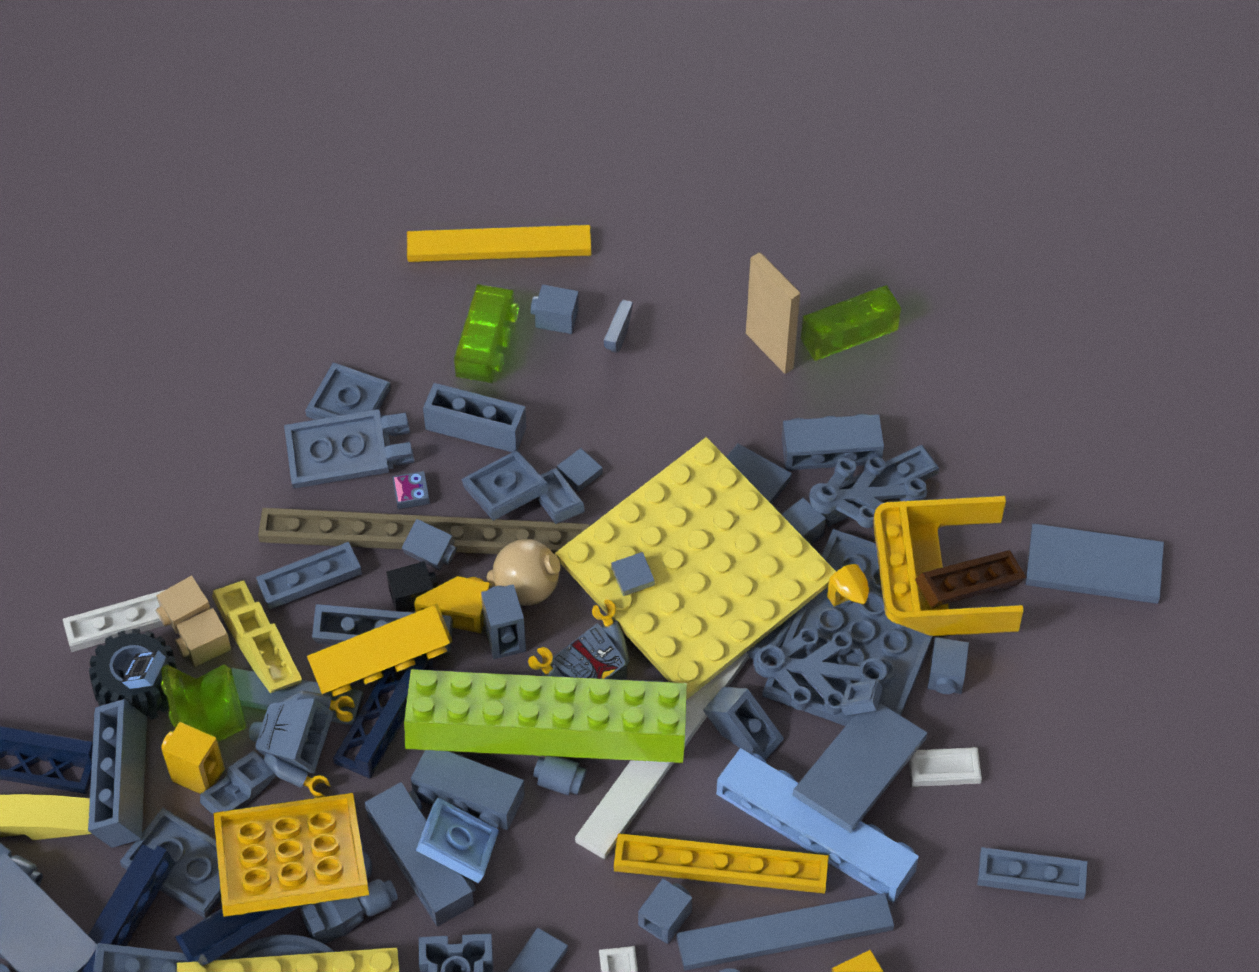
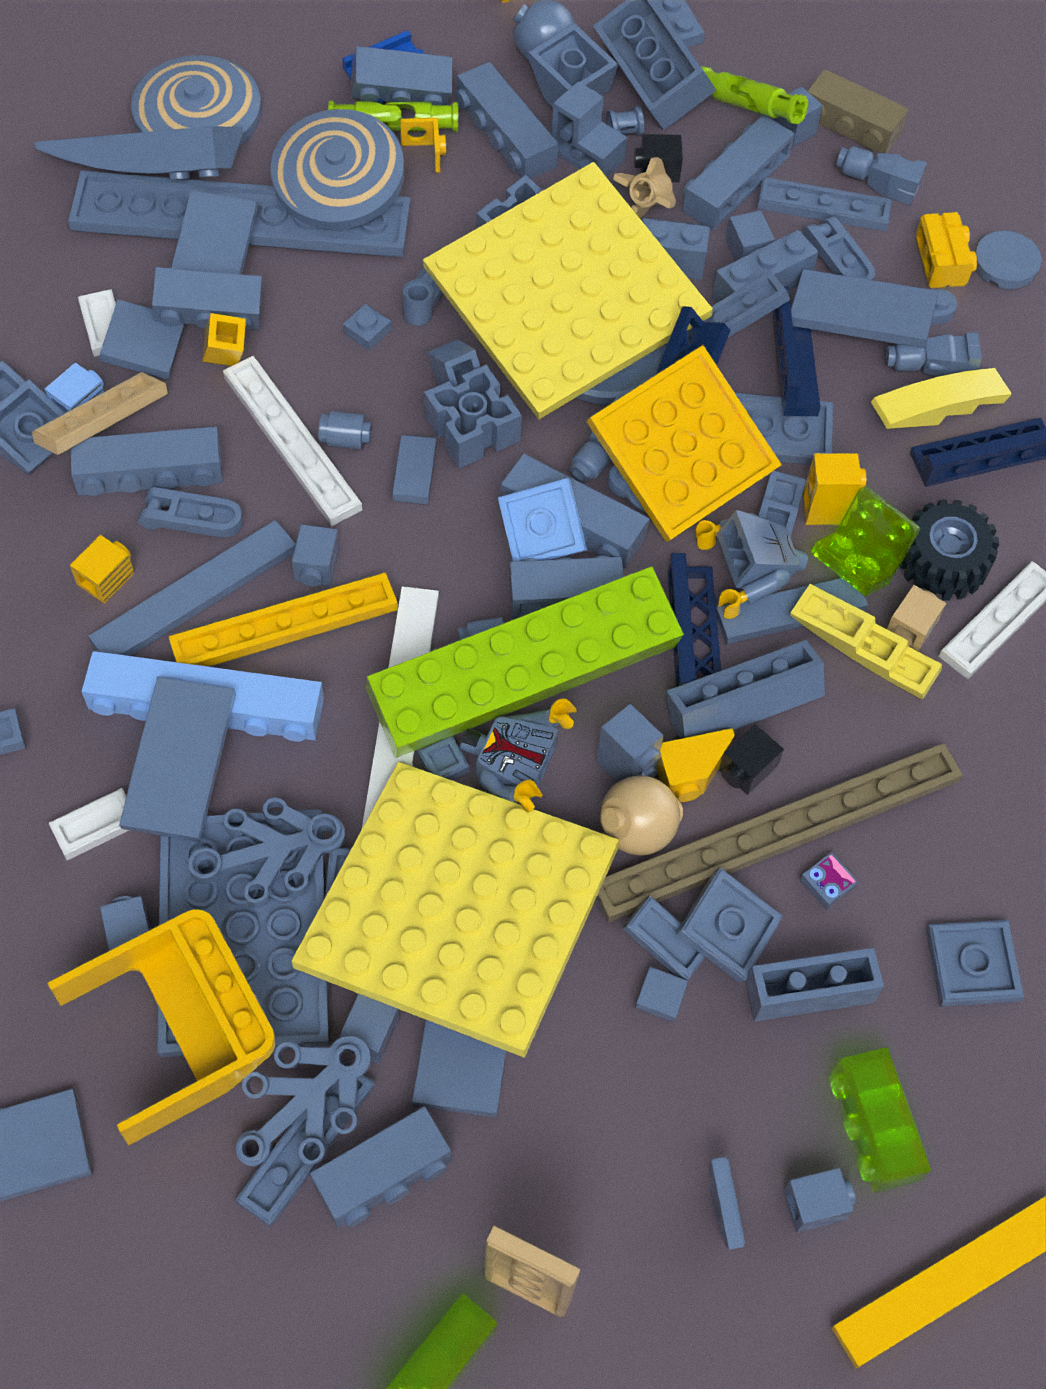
camera: 150 degrees right, 5 degrees up
sand blue brick [88,699,147,848] -> none
tile [122,650,166,689] -> none
tan brick [155,575,210,634] -> none
sand blue plate [256,542,362,610] -> none
sand blue tile [284,409,414,489] -> none
yellow brick [307,604,453,697] -> none
sand blue brick [402,519,457,571] -> none
sand blue tile [611,552,655,596] -> none
sand blue slope [703,687,784,760] -> none
yellow plate [827,564,869,607] -> none
sand blue tile [841,679,883,716] -> none
reddish brown plate [915,550,1026,608] -> none

